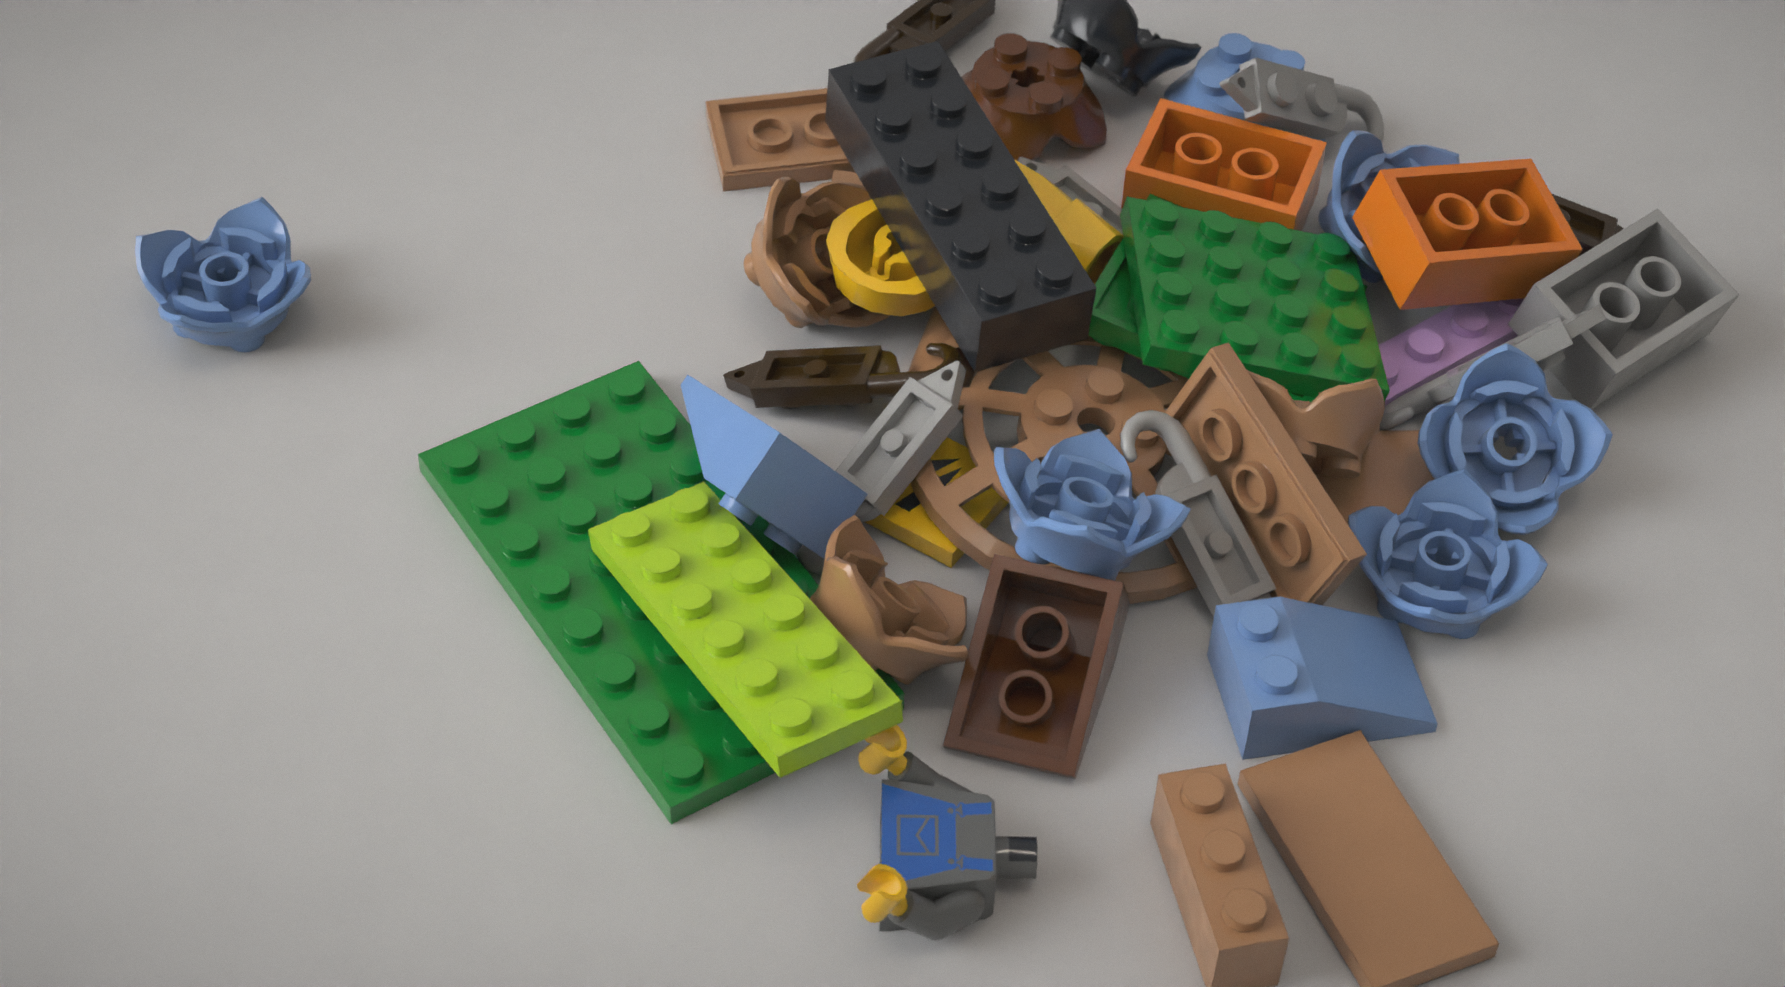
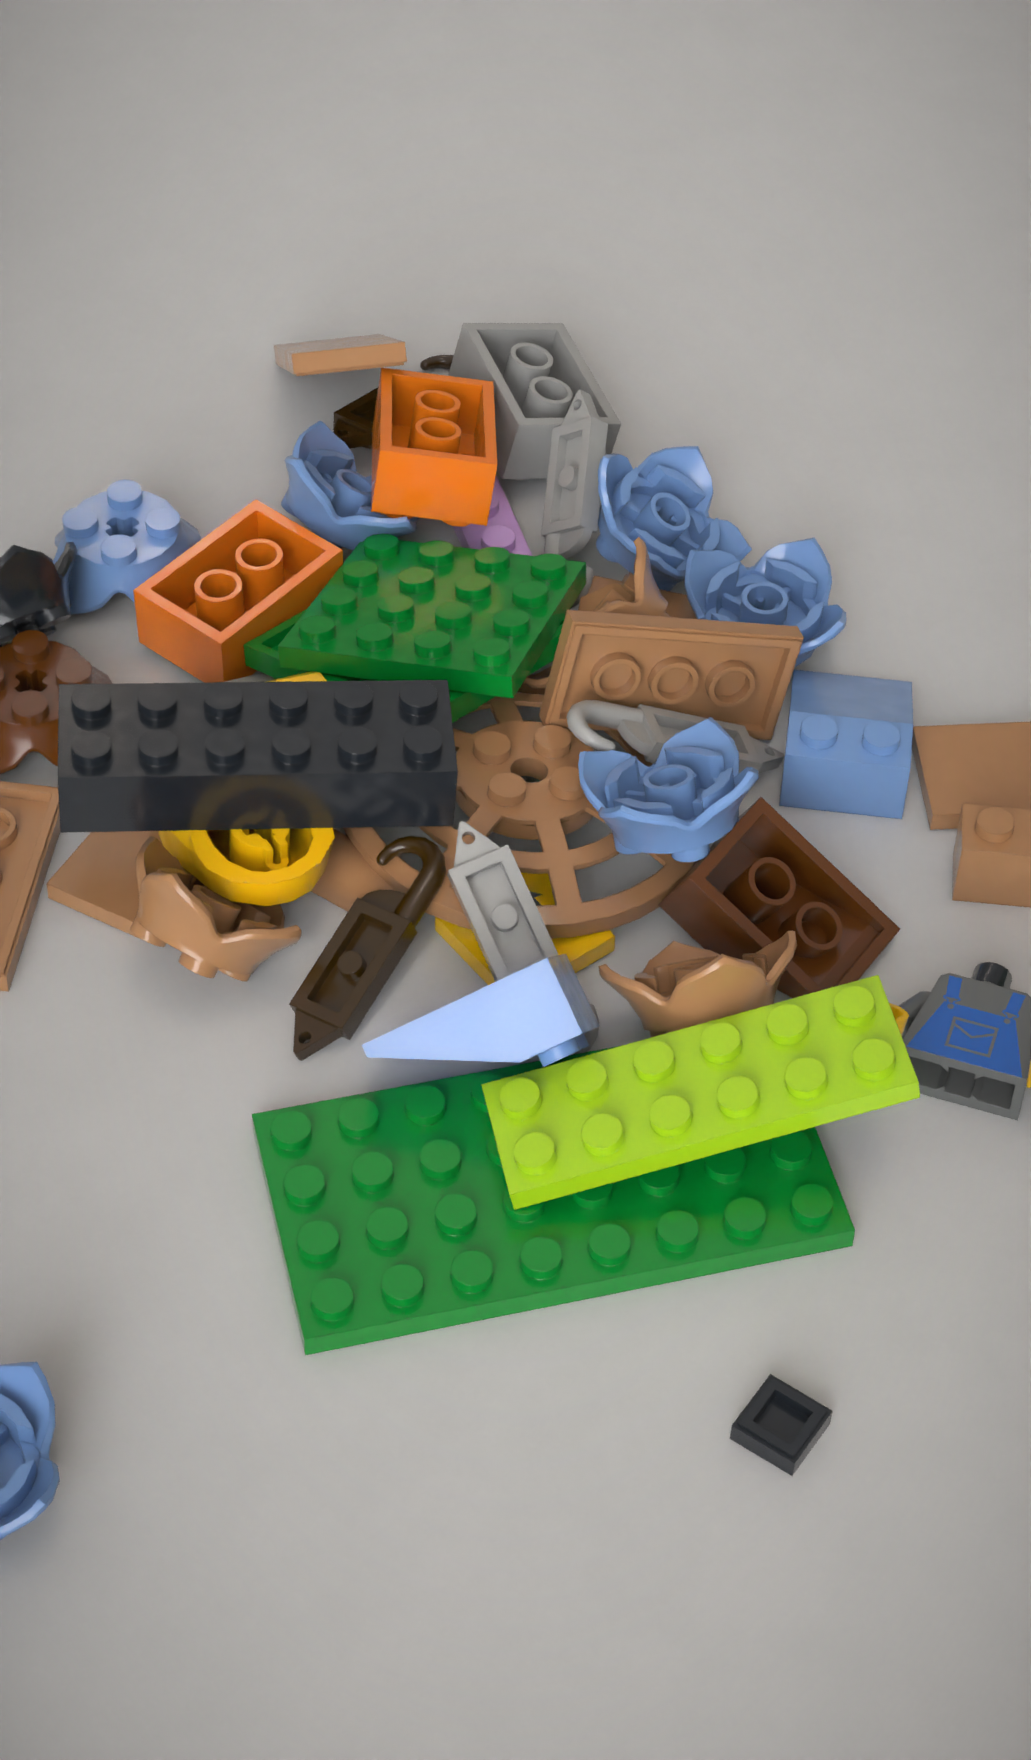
camera: 70 degrees left, 0 degrees up
light grey plate [1219,58,1384,142] -> none
none -> medium nougat tile [274,334,407,376]
none -> black tile [730,1374,833,1476]

